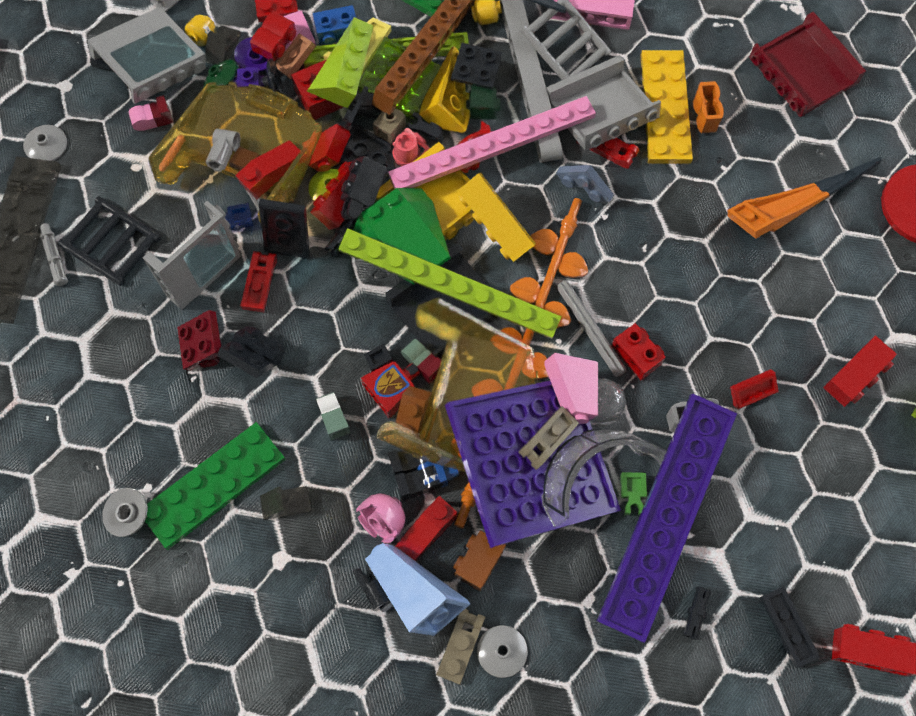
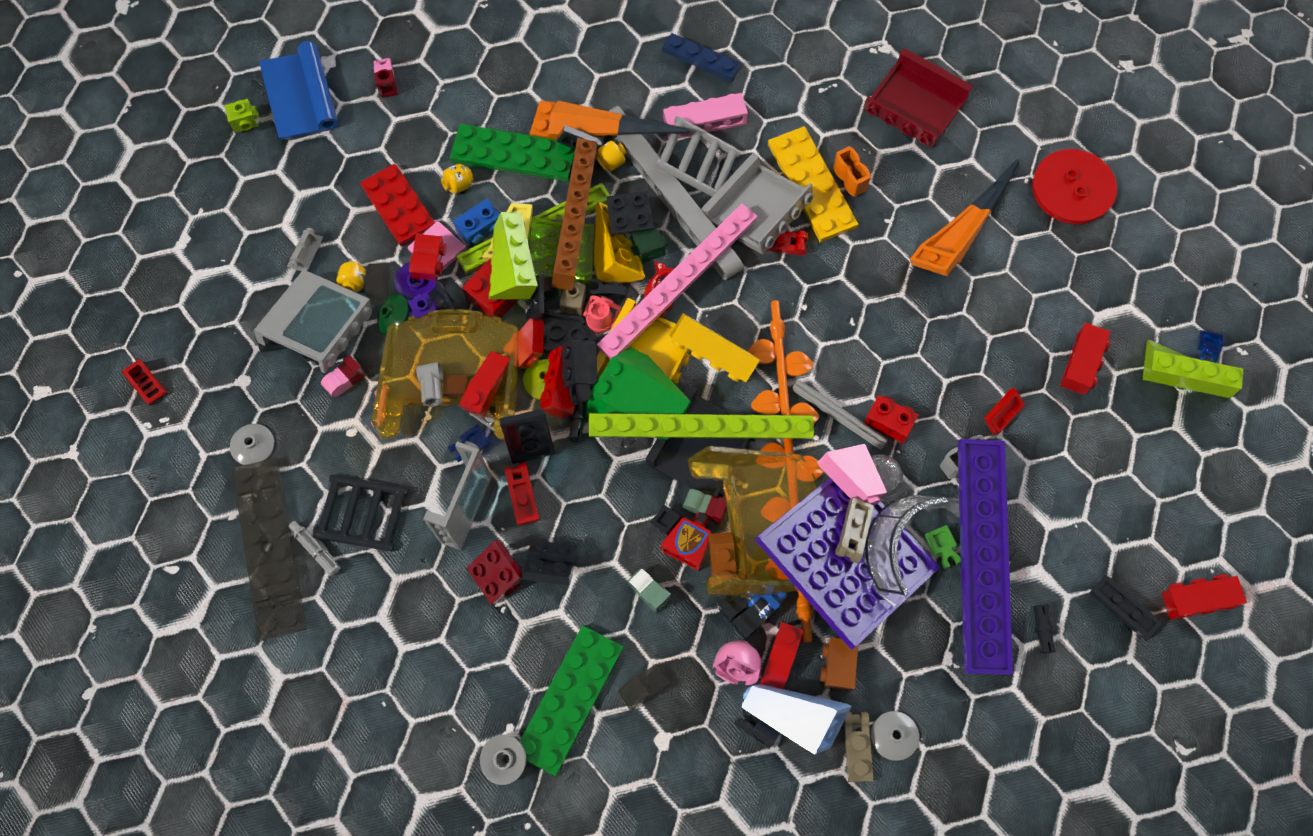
camera: 20 degrees left, 0 degrees up
nougat plate [276,33,316,79] -> none
sand blue plate [556,165,614,202] -> none

